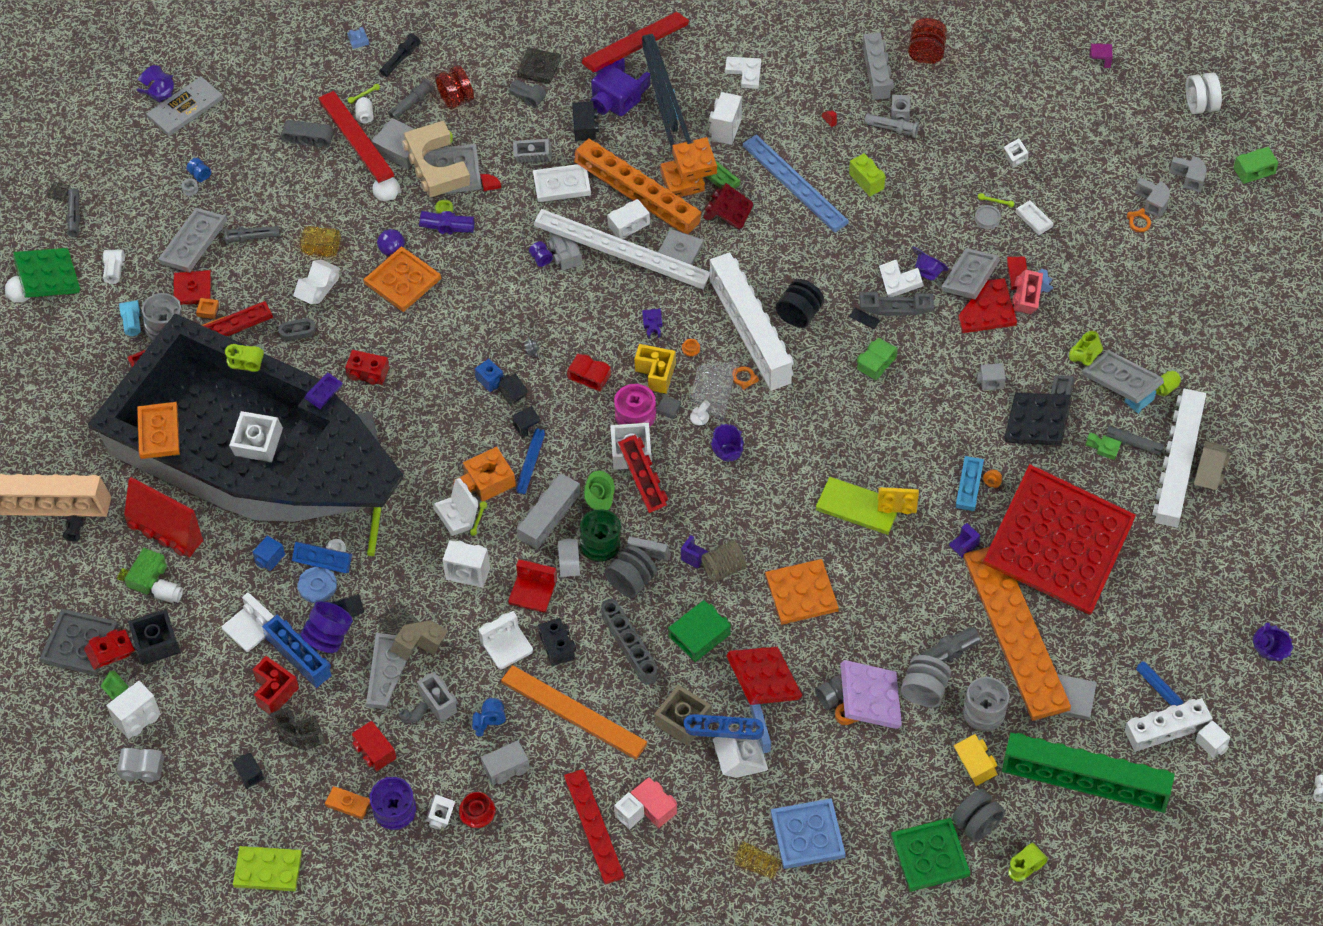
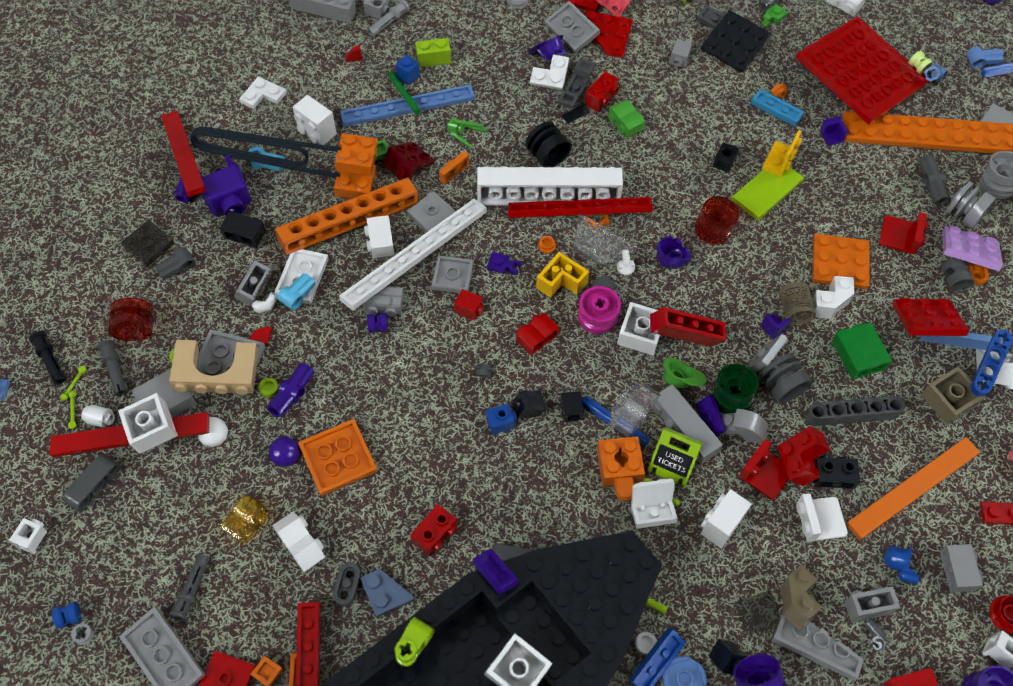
camera: 70 degrees left, 5 degrees up
none -> white brick [9,518,47,554]
none -> lime hinge [60,366,87,401]
none -> white brick [119,393,178,454]
none -> white arm [252,292,278,313]
none -> medium azure piece [277,273,316,310]
none -> sand blue wing [360,569,415,618]
none -> green bar [388,71,421,115]
none -> blue brick [395,55,420,86]
none -> light grey plate [431,255,474,293]
none -> orange plate [439,151,469,185]
none -> bright green plant [447,118,488,148]
none -> red brick [454,289,484,321]
none -> red tile [508,197,653,218]
none -> red brick [585,71,619,113]
none -> clear brick [609,381,661,438]
none -> container [647,427,703,487]
none -> clear red wheel [694,196,740,245]
none -> dark purple plate [696,395,726,437]
none -> black brick [713,142,739,173]
none -> red brick [777,426,830,487]
none -> white brick [811,276,854,319]
none -> red bracket [879,212,928,255]
none -> yellowish green wheel [908,50,933,75]
none -> medium blue piece [924,62,947,83]
none -> medium blue piece [966,47,1004,69]

